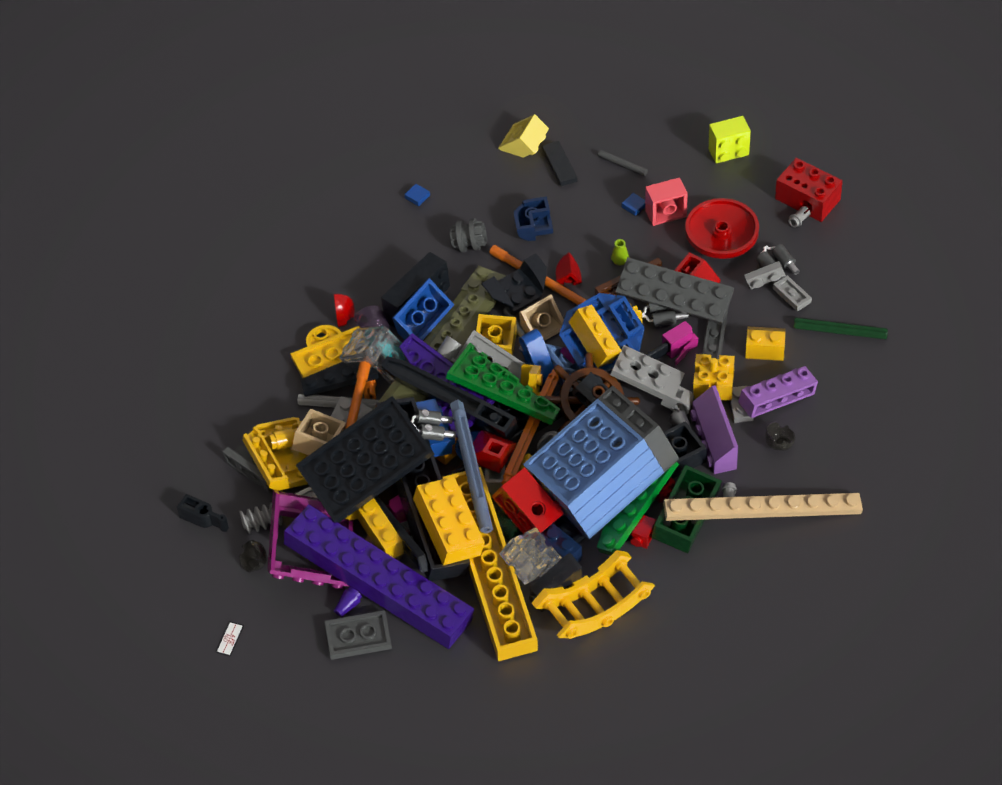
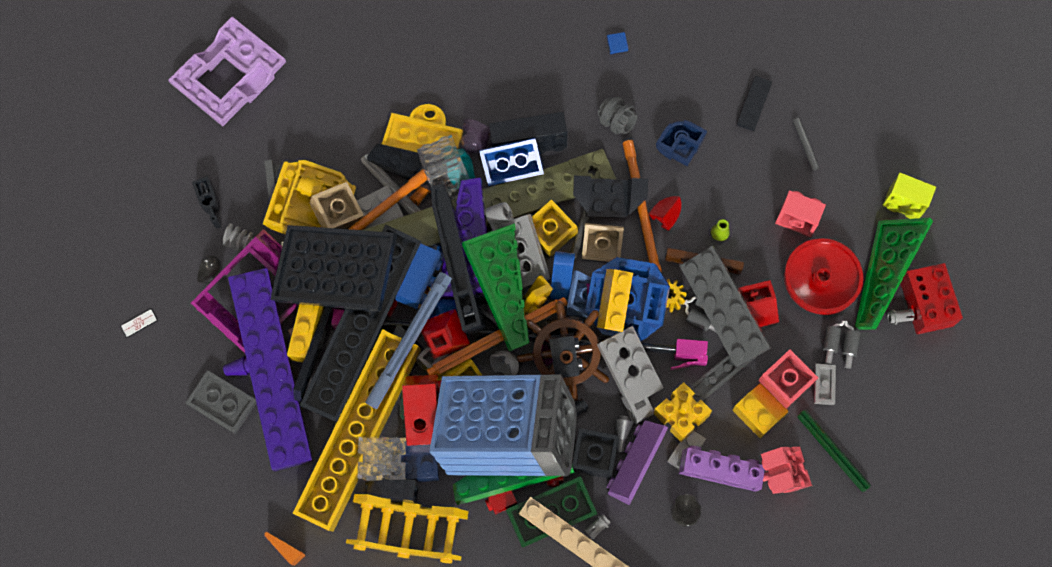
camera: 40 degrees right, 20 degrees up
red brick [334,294,355,327] -> none
dark grey piece [411,409,456,441] -> none
yellow brick [413,477,485,565] -> none
light yellow slope [499,114,549,158] -> none
blue tile [622,193,645,216] -> none
light grey plate [744,261,786,289] -> none
none -> lavender piece [168,17,286,126]
none -> orange slope [264,532,305,566]
none -> coral brick [758,350,818,409]
none -> coral brick [761,447,812,494]
none -> green wing [855,217,933,330]

